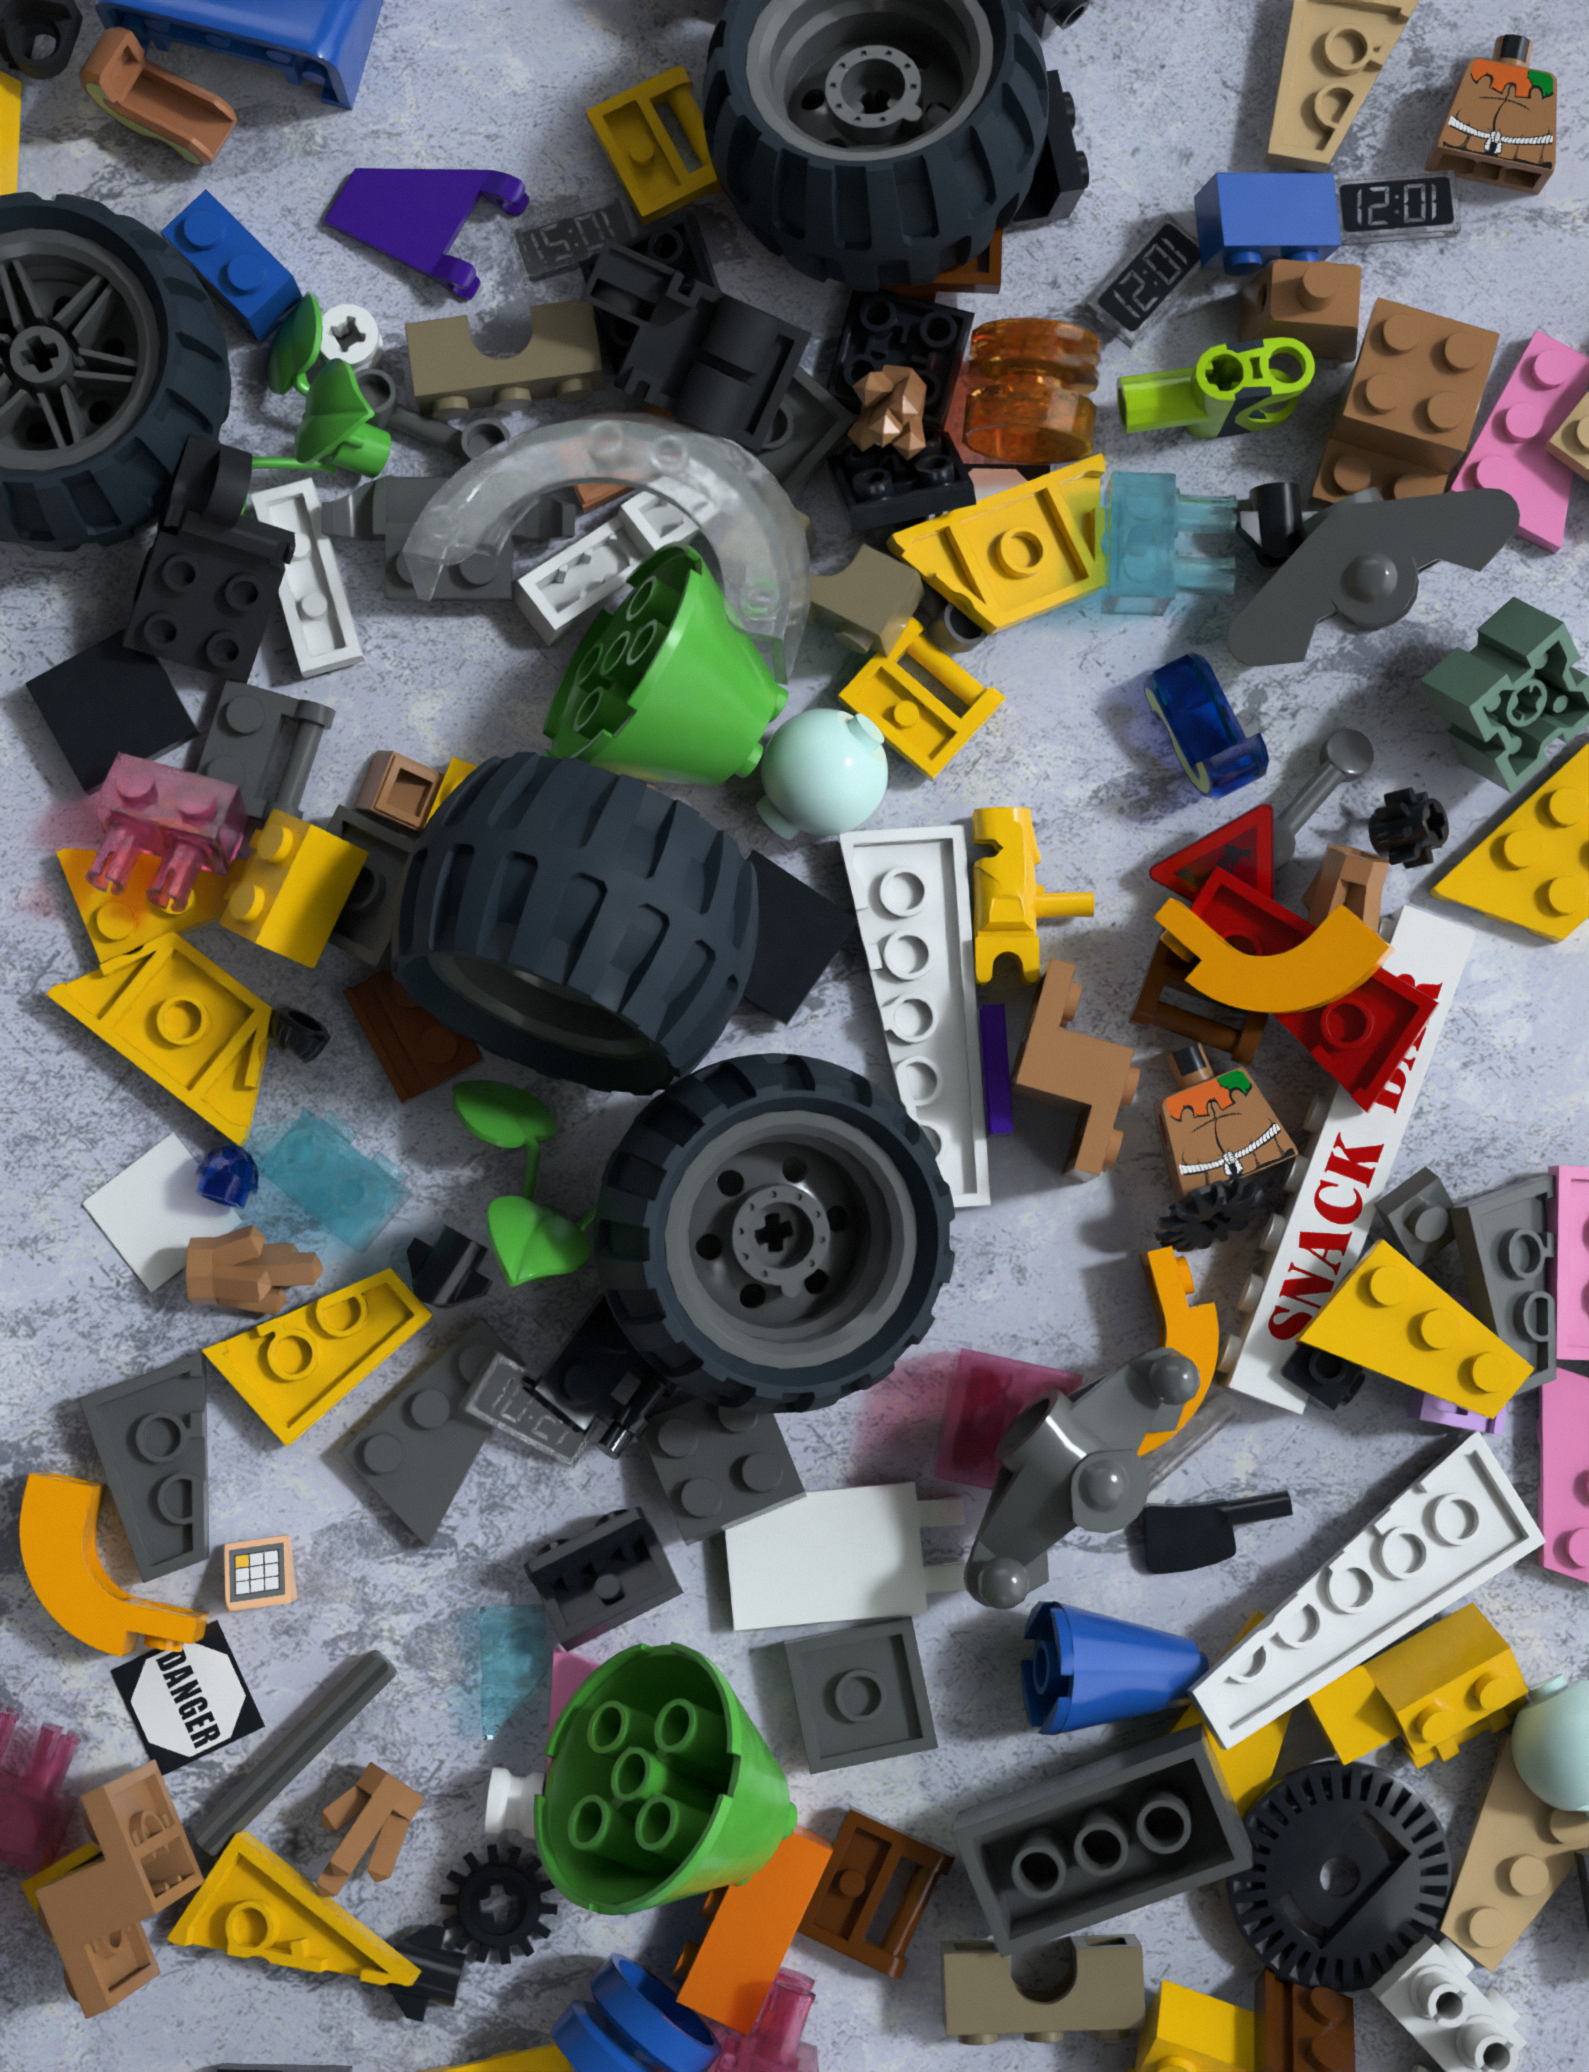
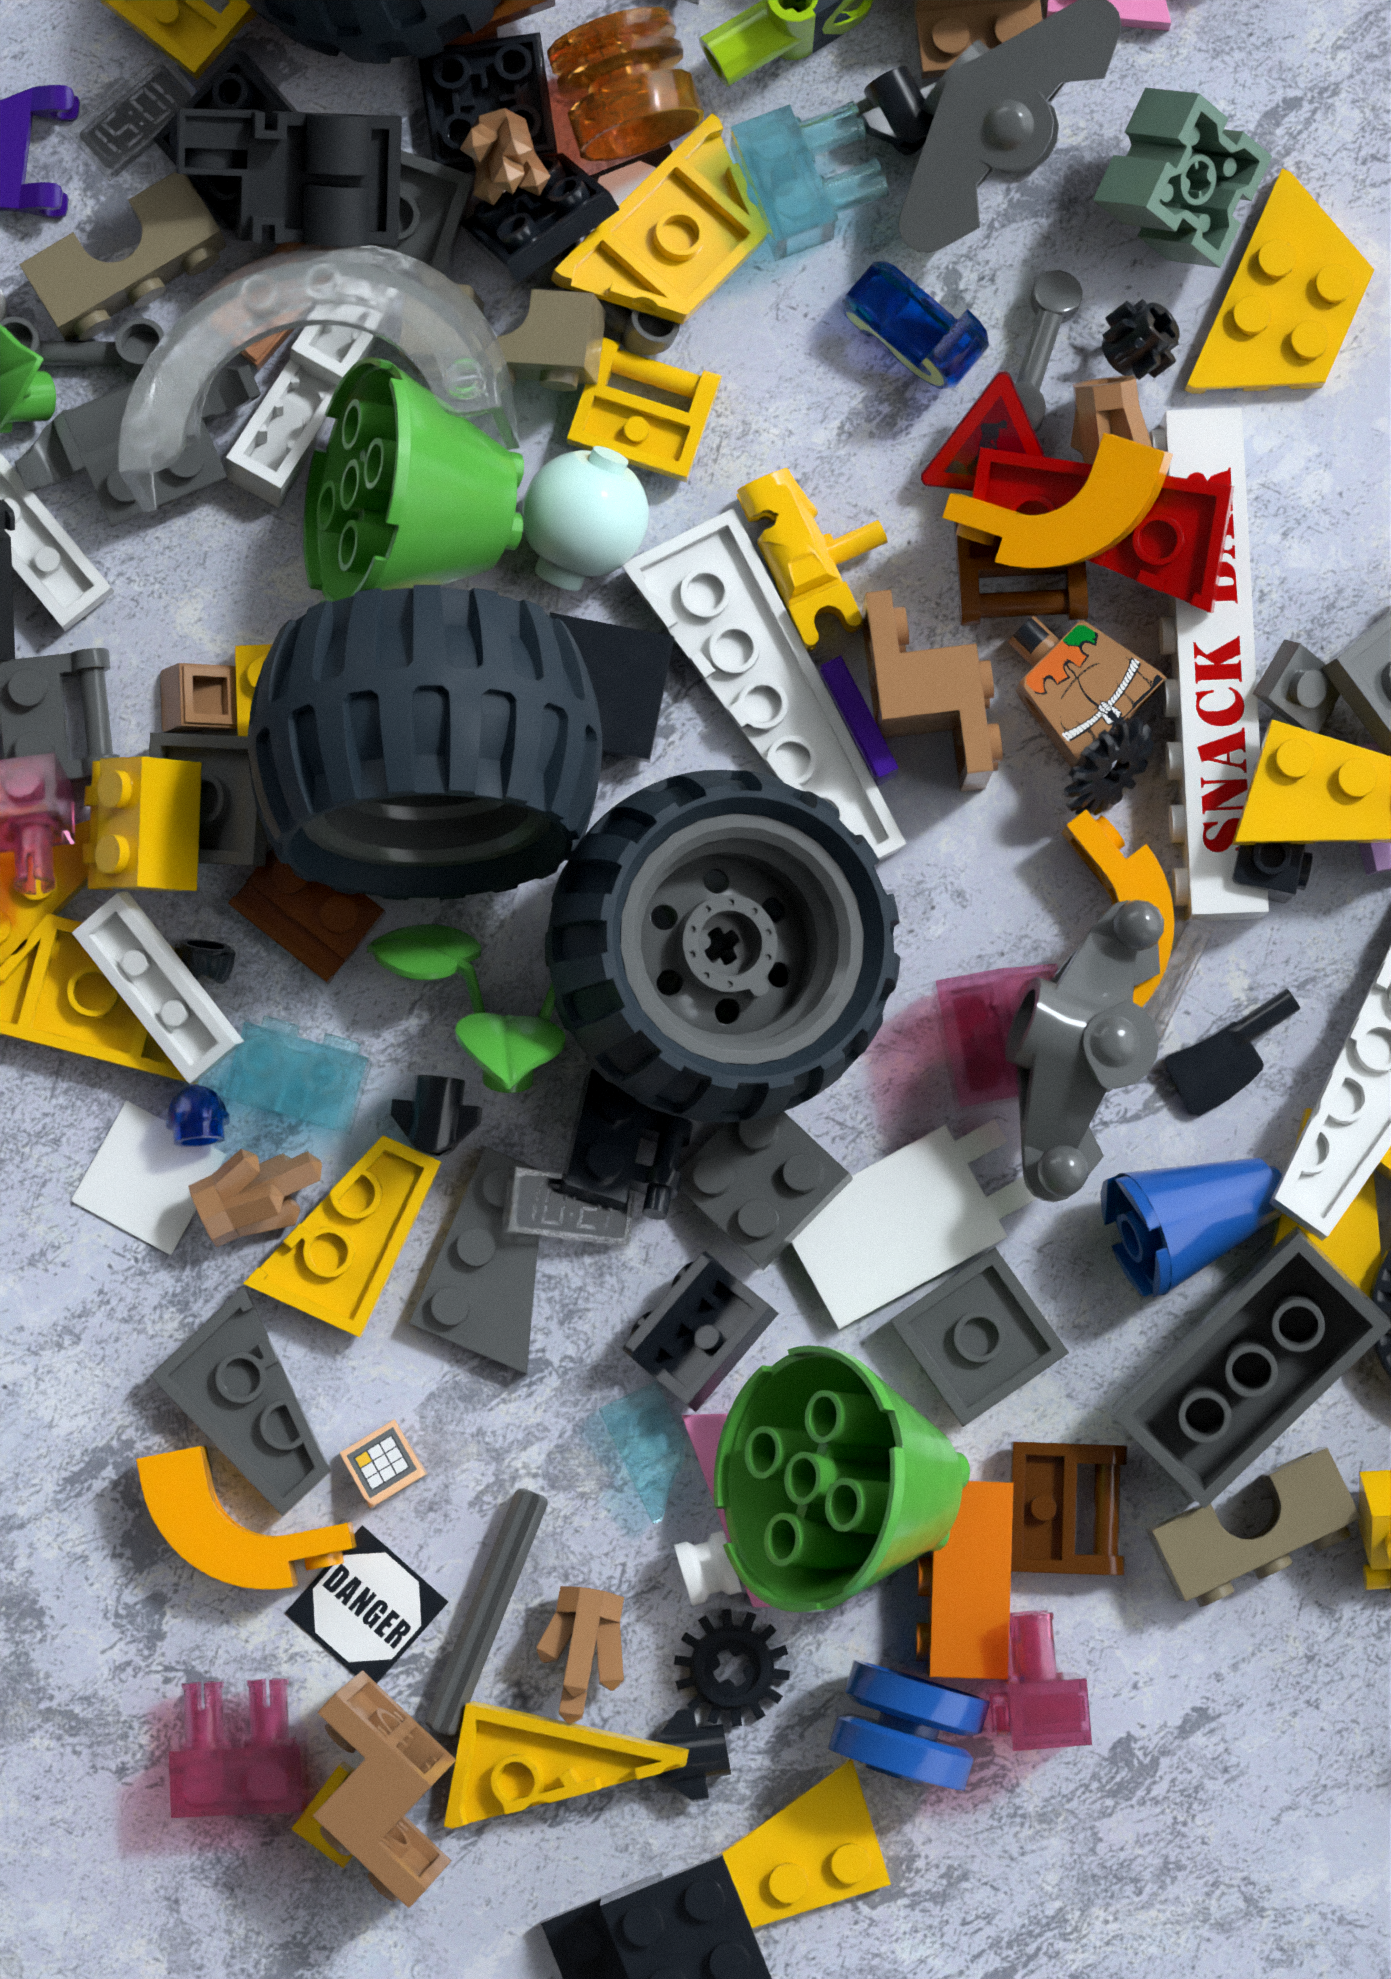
camera: 20 degrees left, 0 degrees up
none -> white plate [72,891,245,1084]

